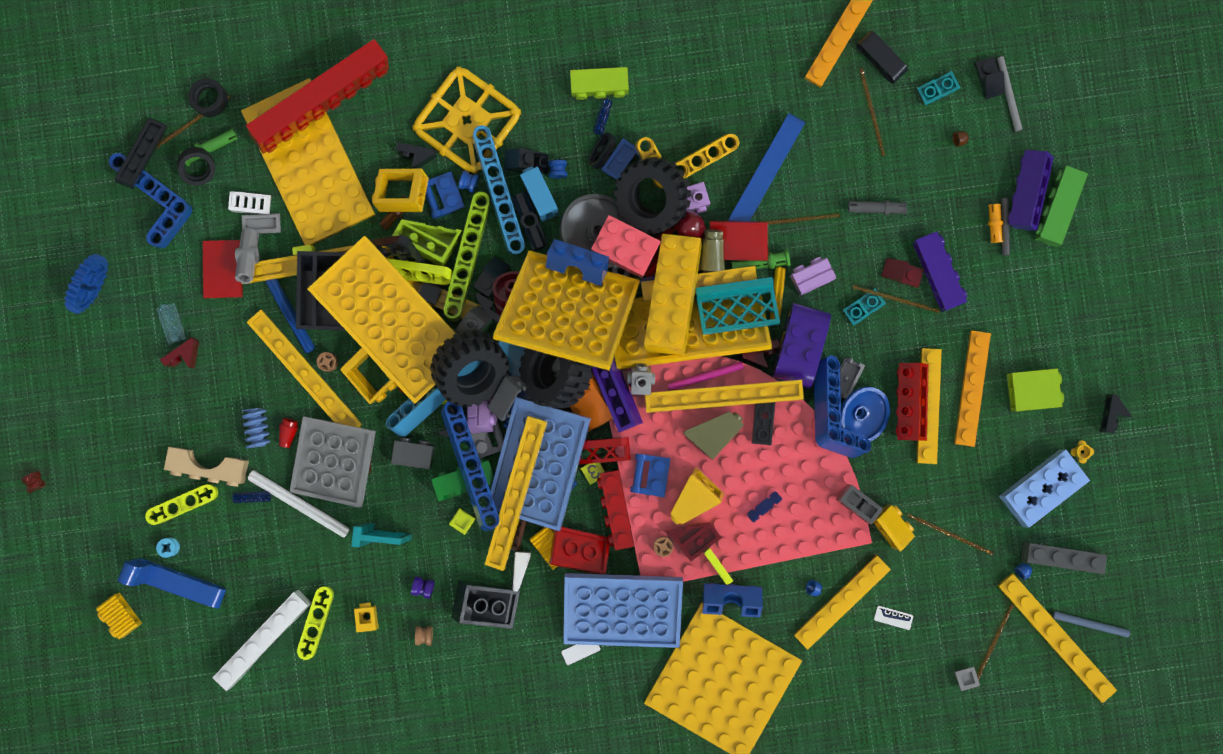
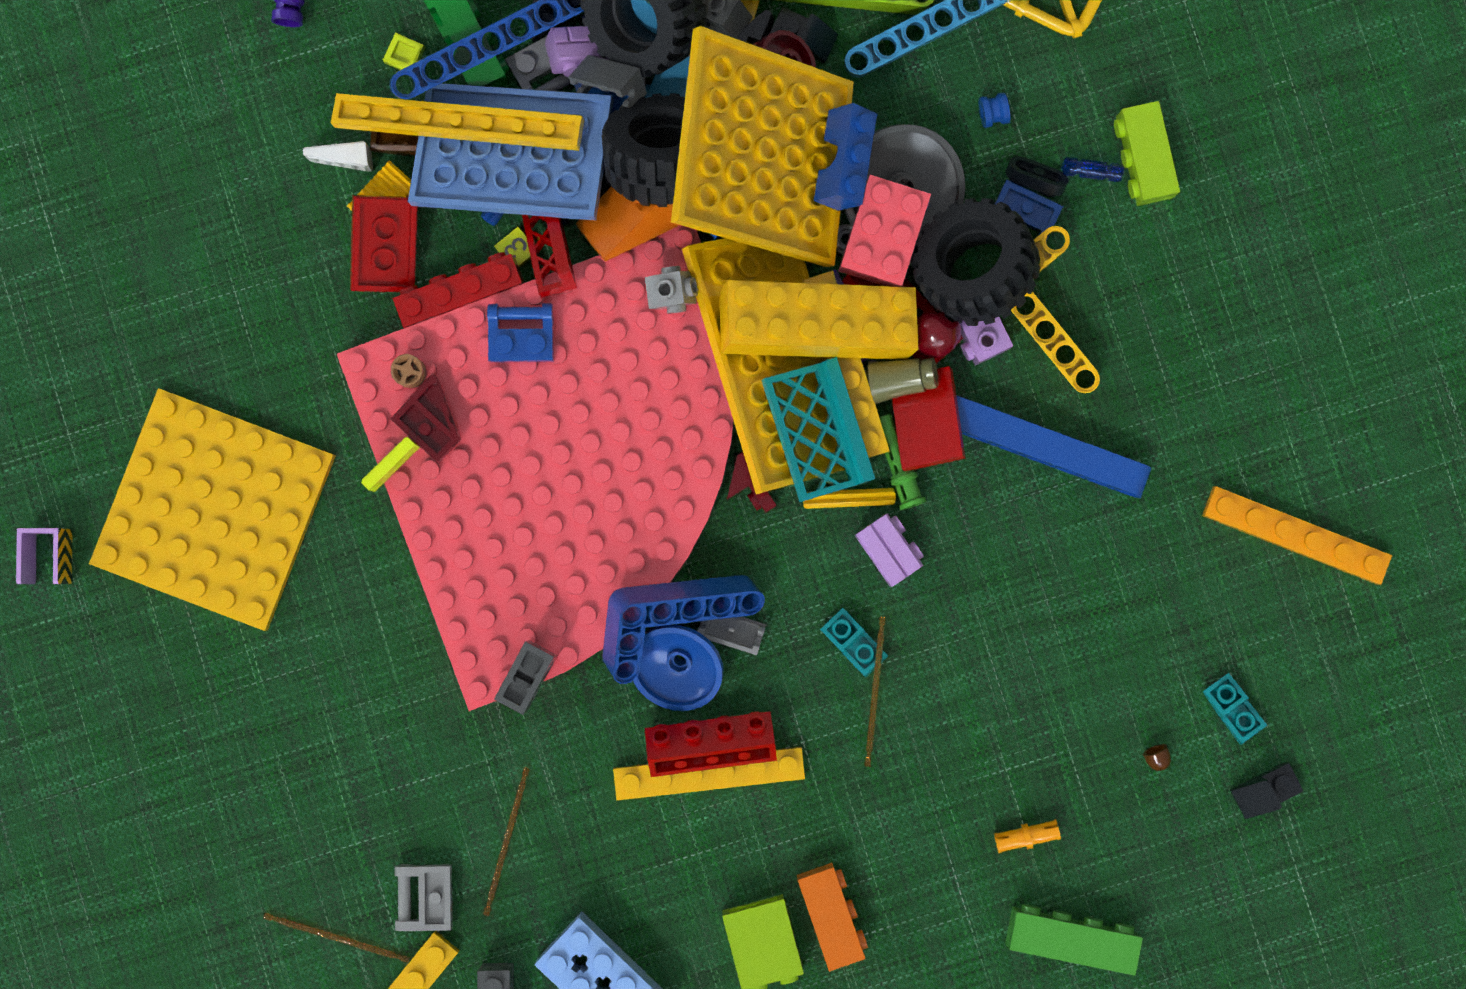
camera: 80 degrees right, 0 degrees up
medium nougat wheel [415,626,433,646] -> none
black slope [451,580,520,629] -> none
black slope [504,148,548,173] -> none
black piece [512,192,548,251] -> none
dark azure brick [520,166,559,222] -> none
white sticker [561,644,600,665] -> none
medium blue plate [564,573,683,648] -> none
dark purple brick [592,356,643,433] -> none
yellow plate [645,380,804,413] -> none
dark pink bar [667,361,744,391] -> none
yellow slope [670,467,725,524] -> none
olive slope [683,412,744,460] -> none
blue arch [702,583,763,617] -> none
clear blue axle [747,491,782,522] -> none
black tile [751,402,775,446] -> none
clear orange piece [768,214,840,225] -> none
dark purple brick [770,303,831,389] -> none
yellow plate [794,555,891,650] -> none
blue hinge [806,580,823,596] -> none
dark grey pin [848,200,907,215] -> none
black beam [856,31,908,84] -> none
clear orange piece [859,68,886,156] -> none
yellow slope [873,504,915,551] -> none
white sticker [874,606,913,630] -> none
dark red slope [881,258,924,288] -> none
dark purple brick [912,231,967,312] -> none
light orange plate [954,331,991,447] -> none
light grey plate [954,667,980,691] -> none
light grey bar [996,57,1023,132] -> none
dark grey bar [1001,198,1010,256] -> none
dark purple brick [1008,150,1054,231] -> none
blue hinge [1015,563,1032,580] -> none
none -> light grey plate [394,864,453,931]
none -> orange brick [797,863,868,972]

